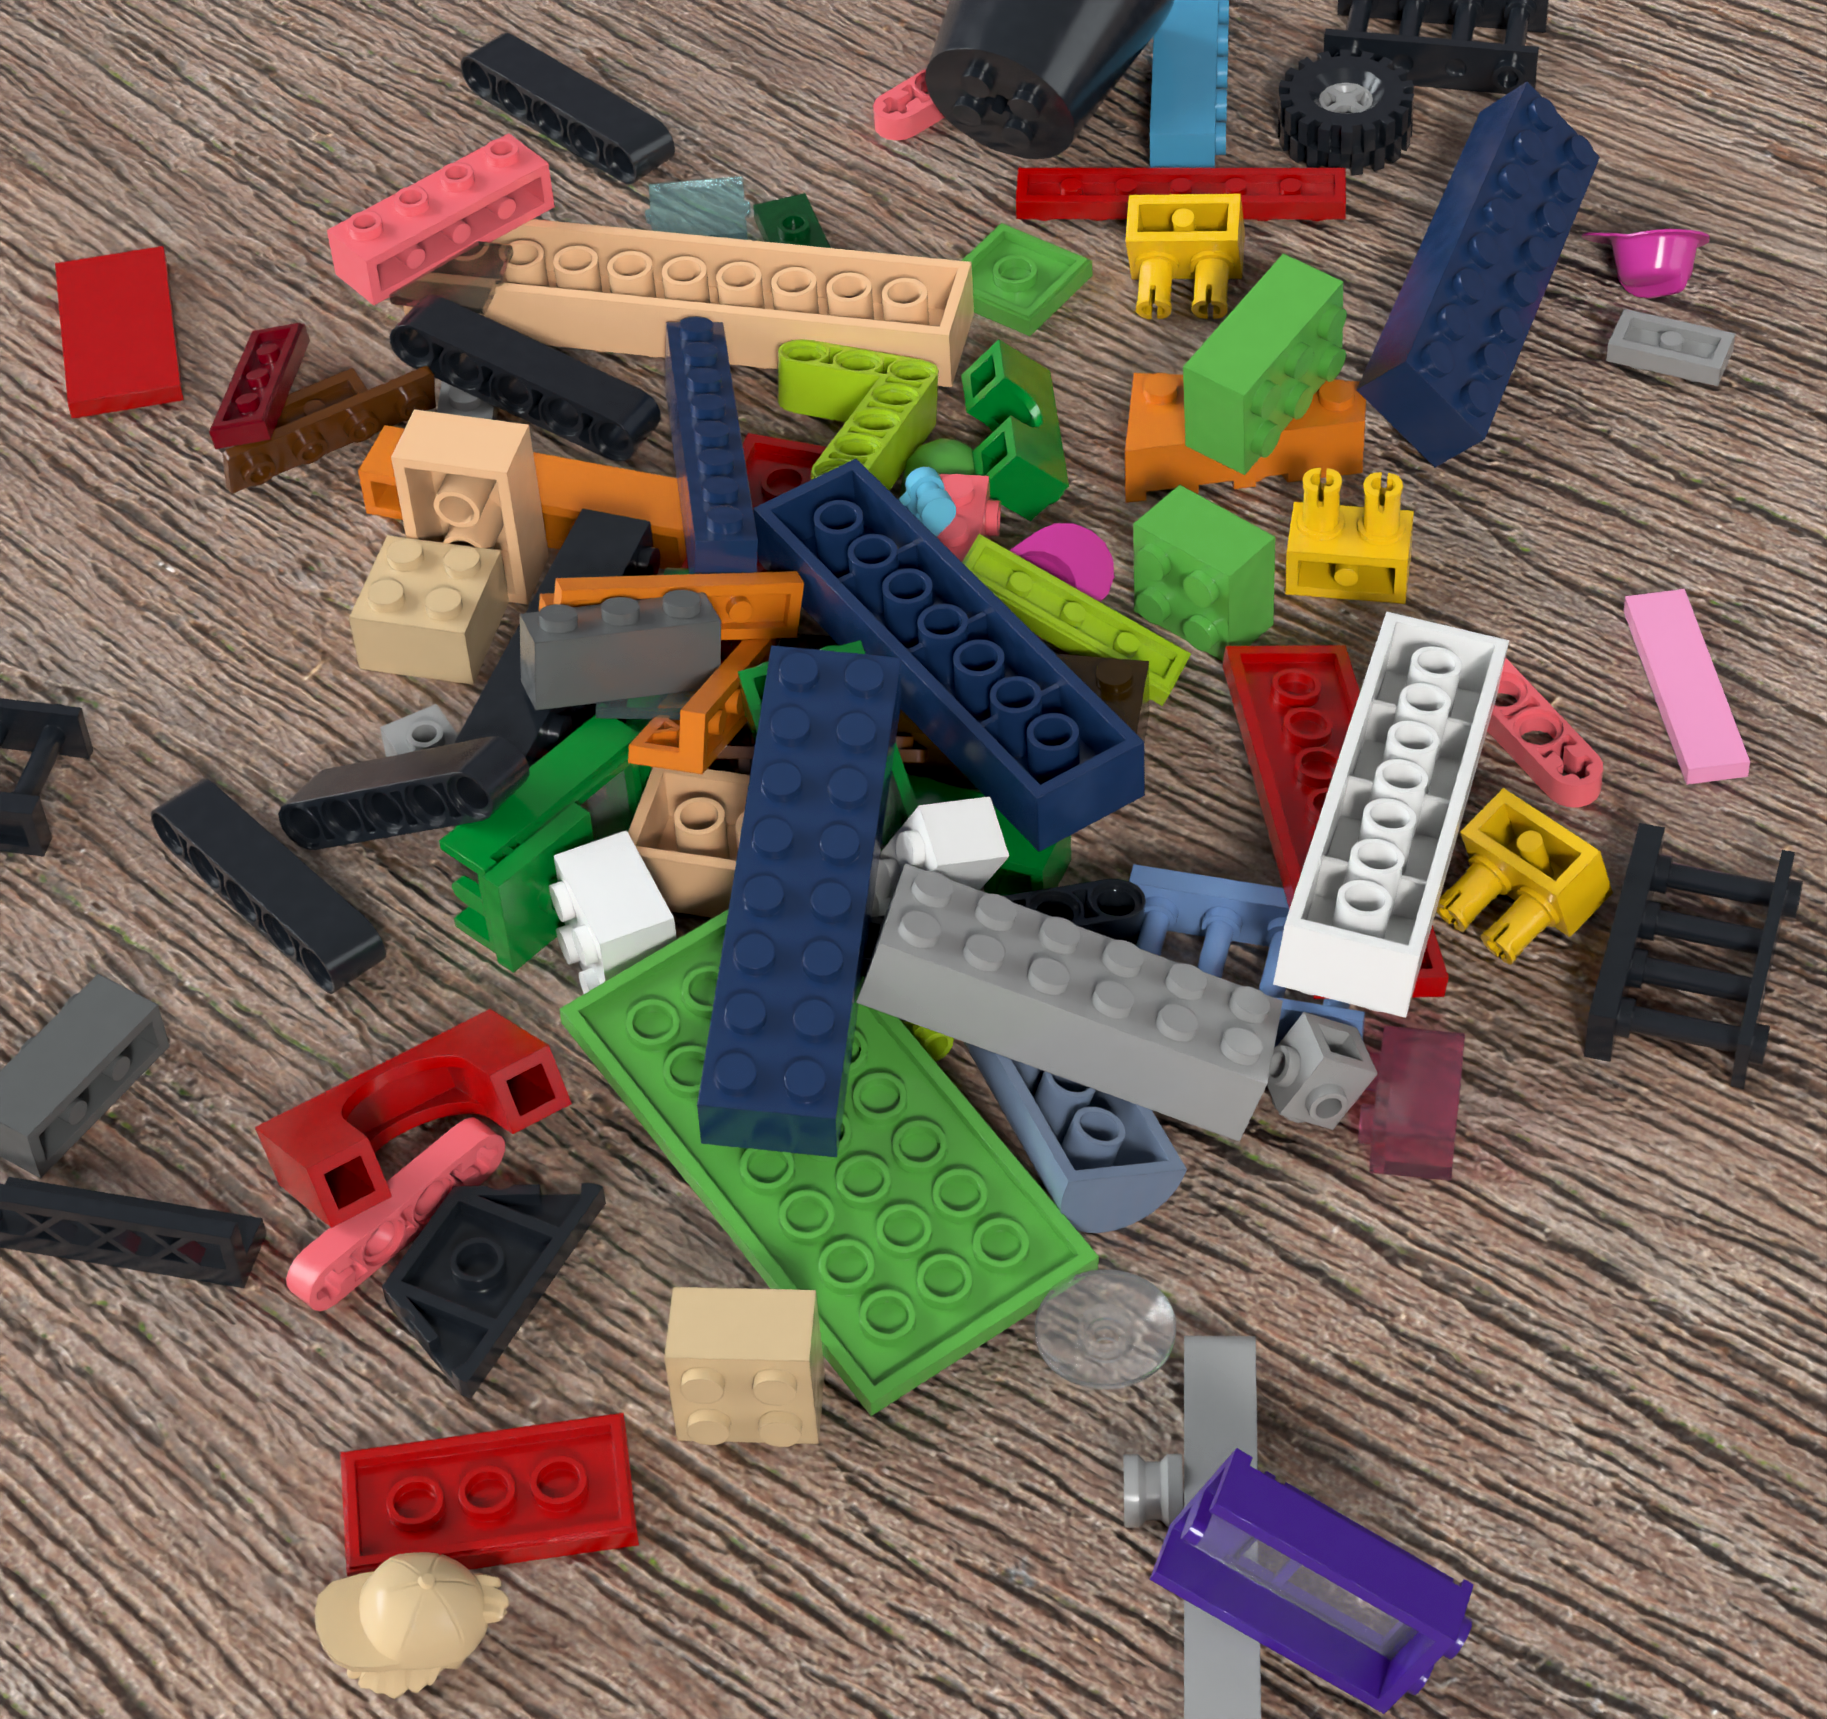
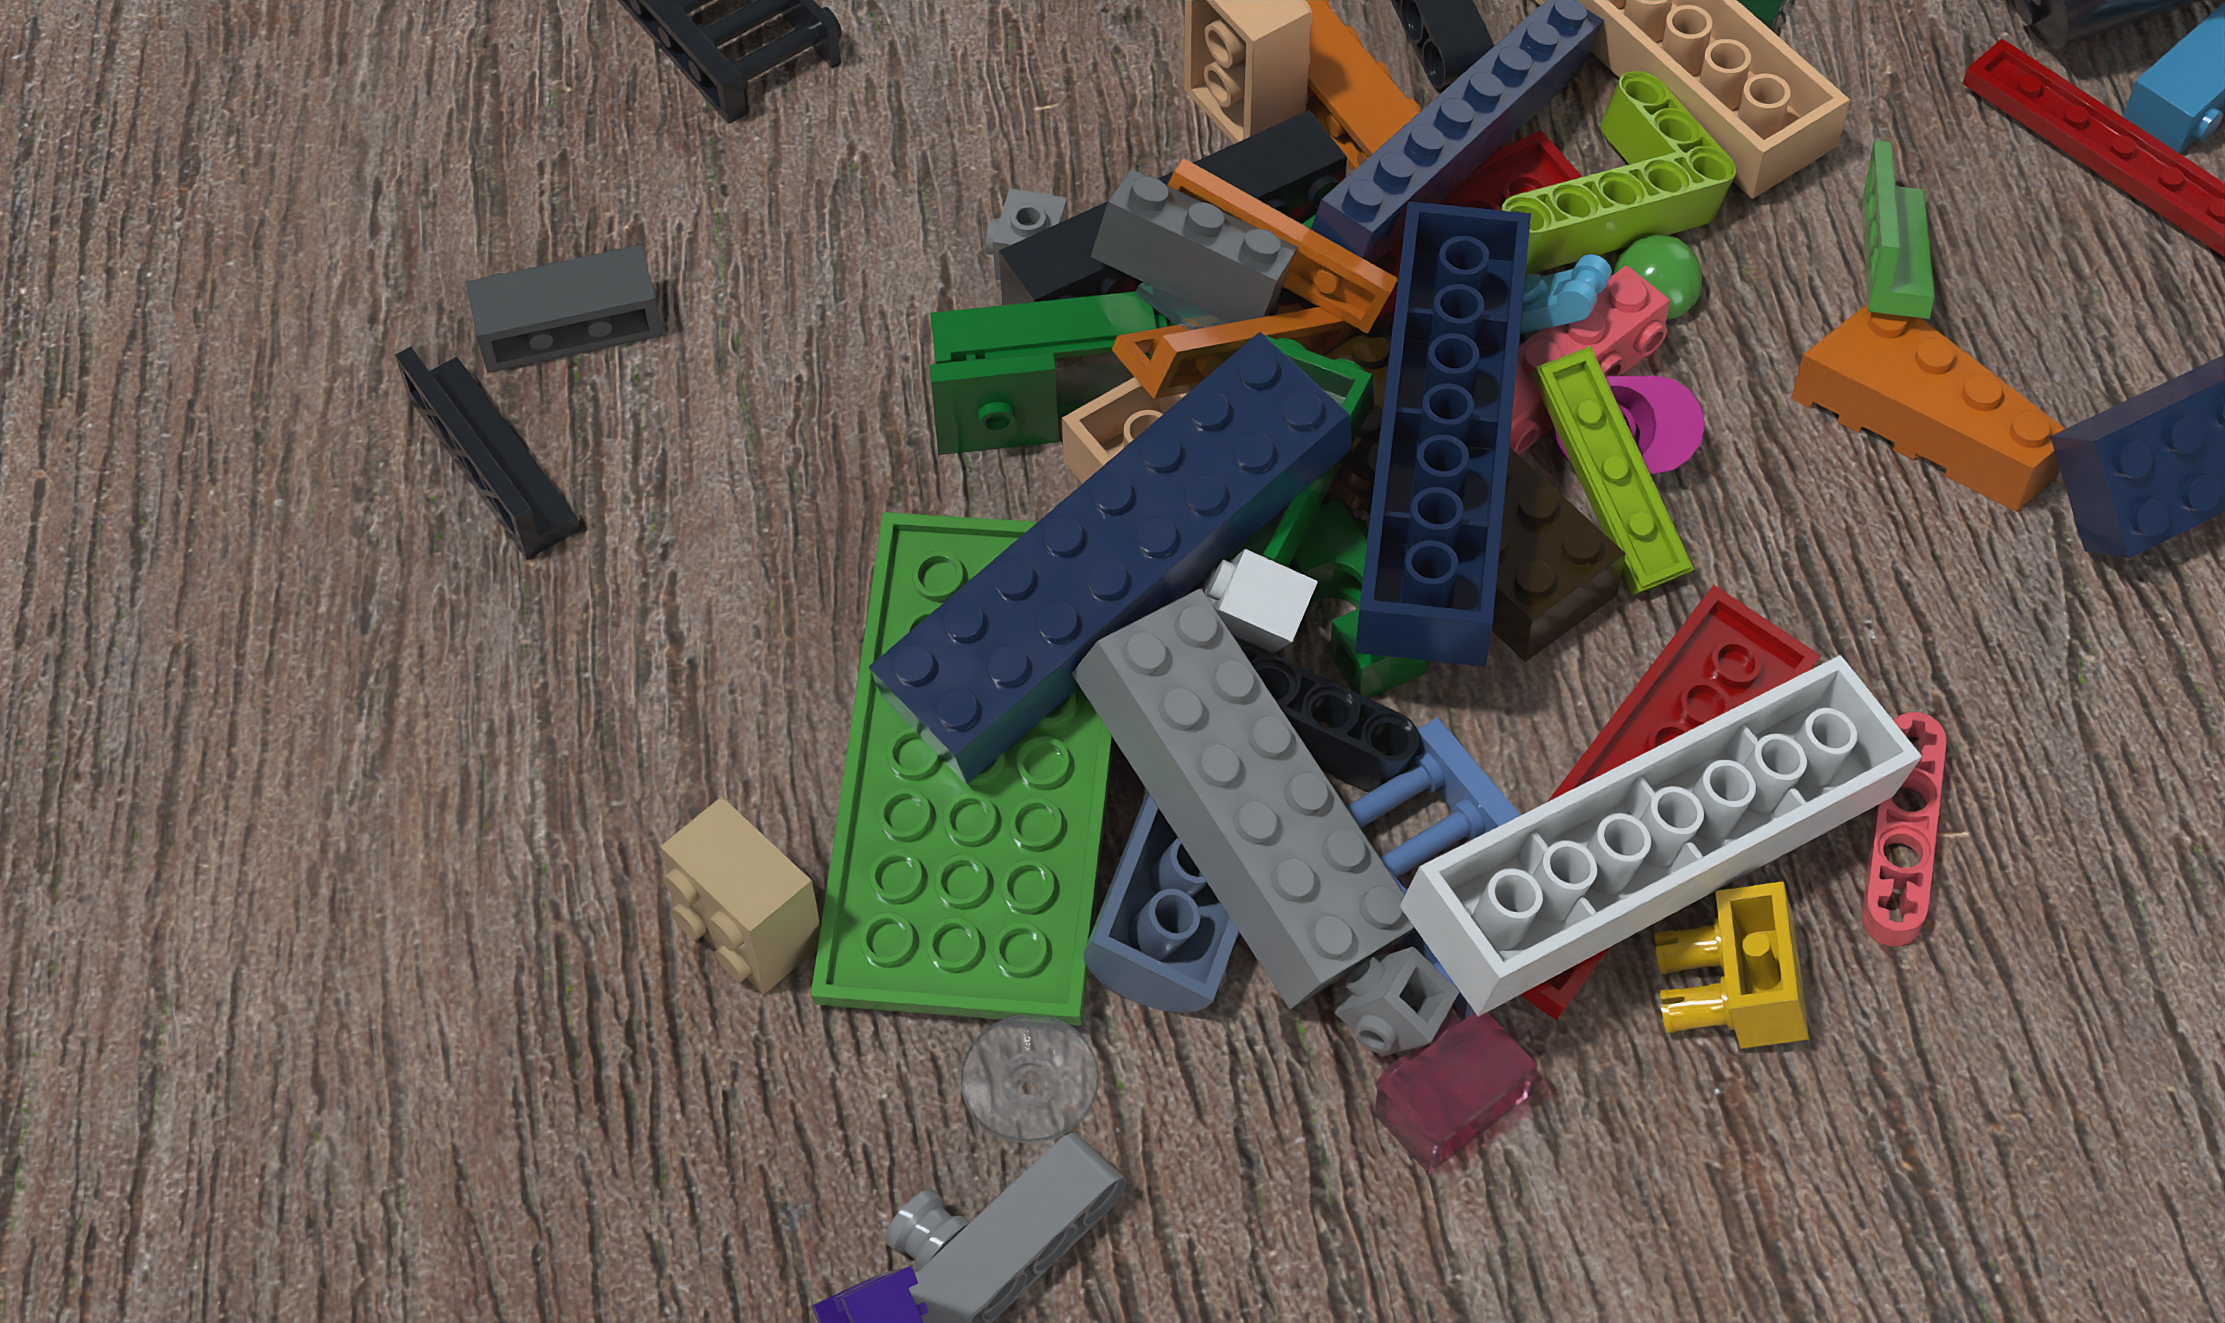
camera: 40 degrees right, 10 degrees up
black beam [150,778,386,994] -> none
red arch [255,1009,572,1228] -> none
black beam [278,736,530,850] -> none
coral beam [286,1117,505,1311] -> none
tan hair [315,1552,509,1699] -> none
red tile [340,1413,639,1577] -> none
tan brick [349,535,509,685] -> none
black wing [382,1183,606,1399] -> none
white brick [549,830,677,994] -> none
bright green tile [961,223,1093,336] -> none
green arch [961,339,1069,521] -> none
yellow brick [1125,194,1245,319] -> none
bright green brick [1133,485,1275,661] -> none
bright green brick [1183,253,1347,475] -> none
yellow brick [1285,468,1414,604] -> none
black fence [1584,823,1803,1089] -> none
bright pink tile [1624,589,1750,785] -> none
none -> bright green fence [1861,140,1934,319]

